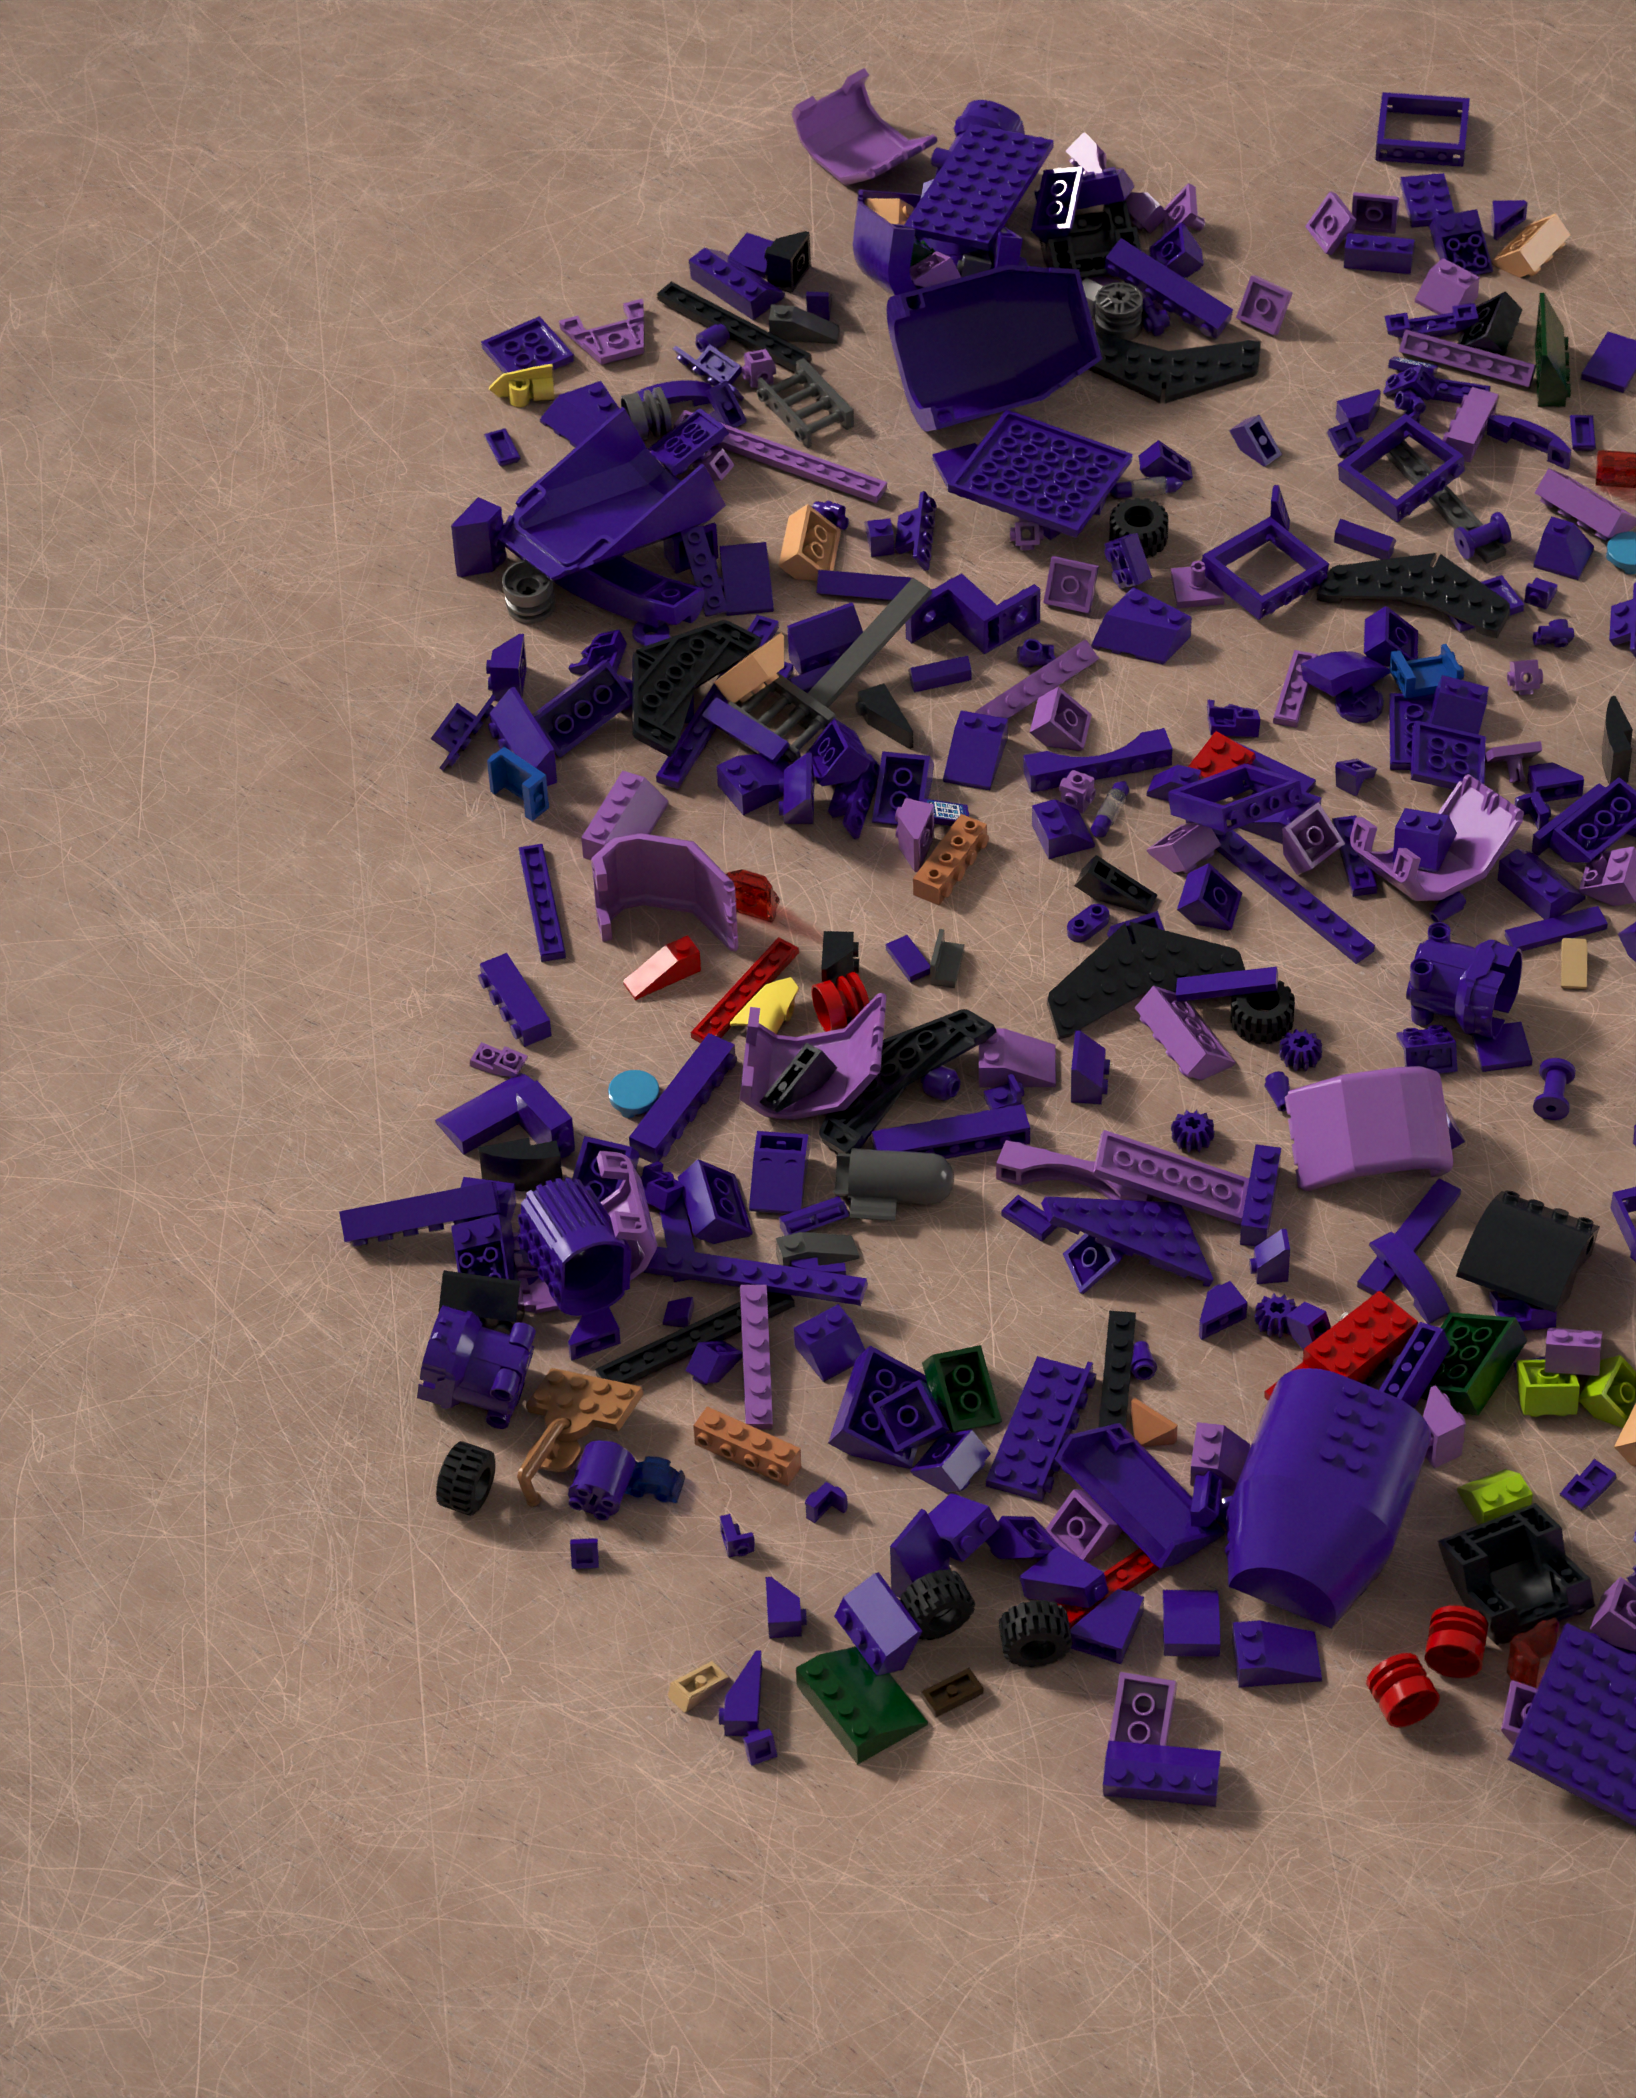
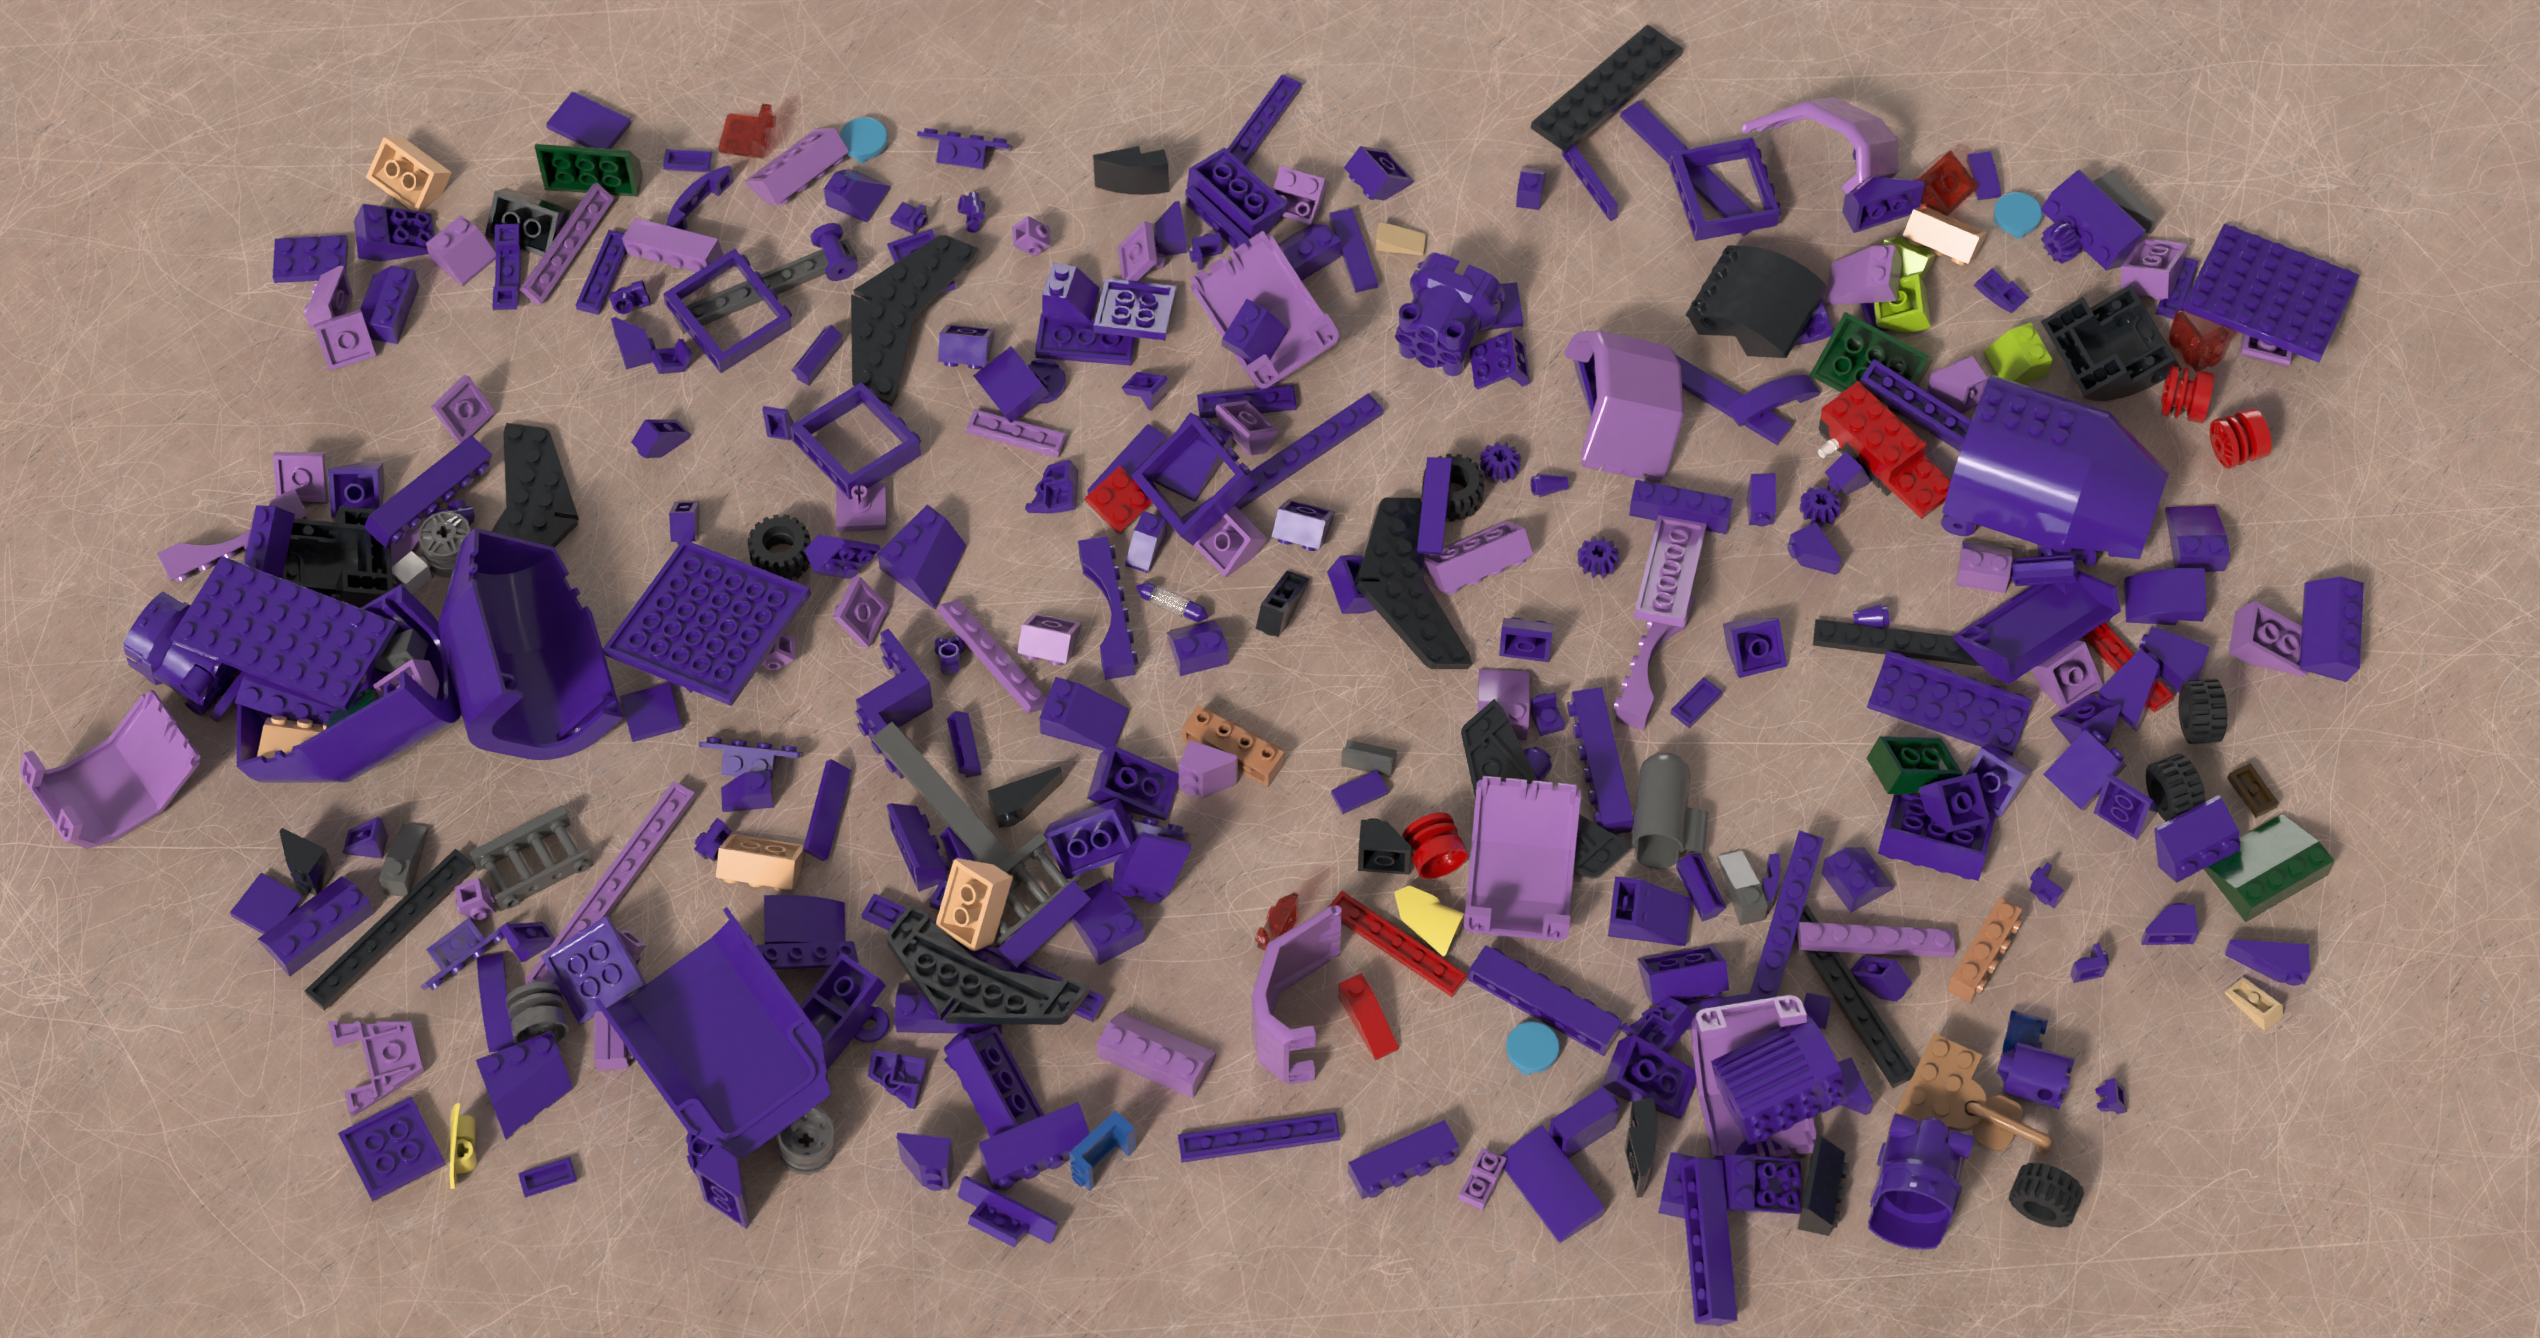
camera: 90 degrees left, 10 degrees up
dark purple brick [695,324,730,352] -> none
dark purple tile [743,1728,777,1766] -> none
black slope [760,1043,838,1113] -> none
tile [921,798,970,826] -> none
dark purple slope [1031,167,1084,243] -> none
dark purple wing [1041,1196,1214,1287] -> none
medium lavender brick [1059,770,1096,814] -> none
dark purple plate [1067,904,1109,942] -> none
piece [1110,476,1183,499] -> none
nougat slope [1131,1398,1178,1447] -> none
dark purple window [1375,92,1470,167] -> none
dark purple bracket [1383,364,1439,401] -> none
dark purple tile [1388,356,1438,376] -> none
blue panel [1390,644,1464,699] -> none
dark purple slope [1491,200,1528,241] -> none
dark purple piece [1533,1058,1576,1120] -> none

